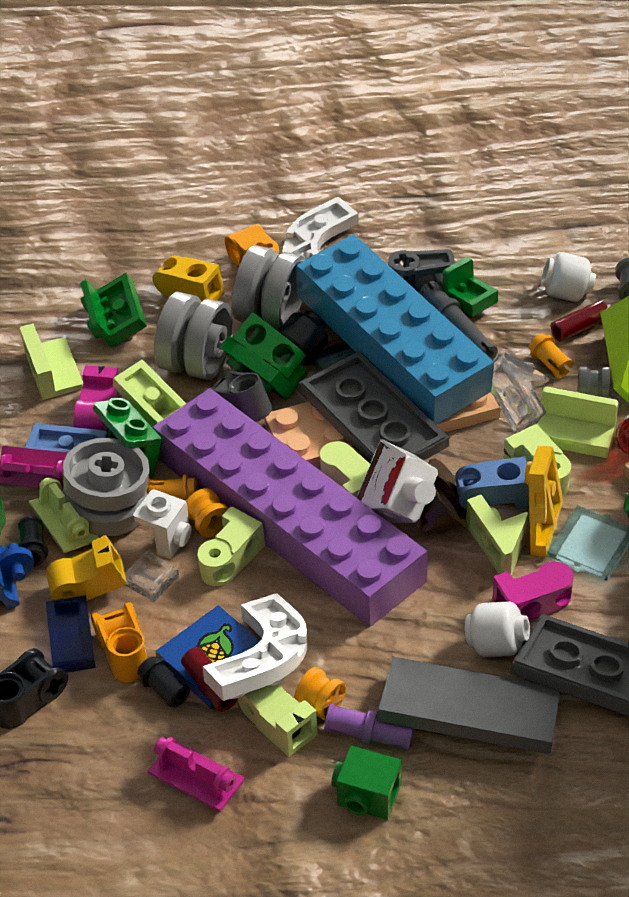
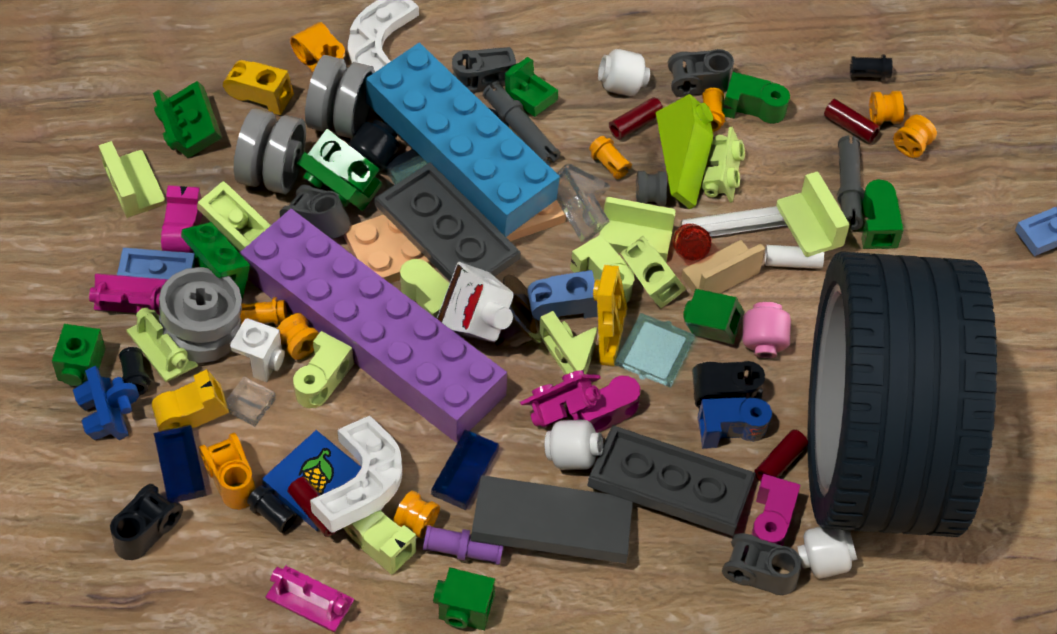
camera: 10 degrees left, 10 degrees up
none -> clear blue tile [431,429,499,510]
none -> dark pink hinge [520,370,601,427]
none -> yellowish green leg [621,235,686,309]

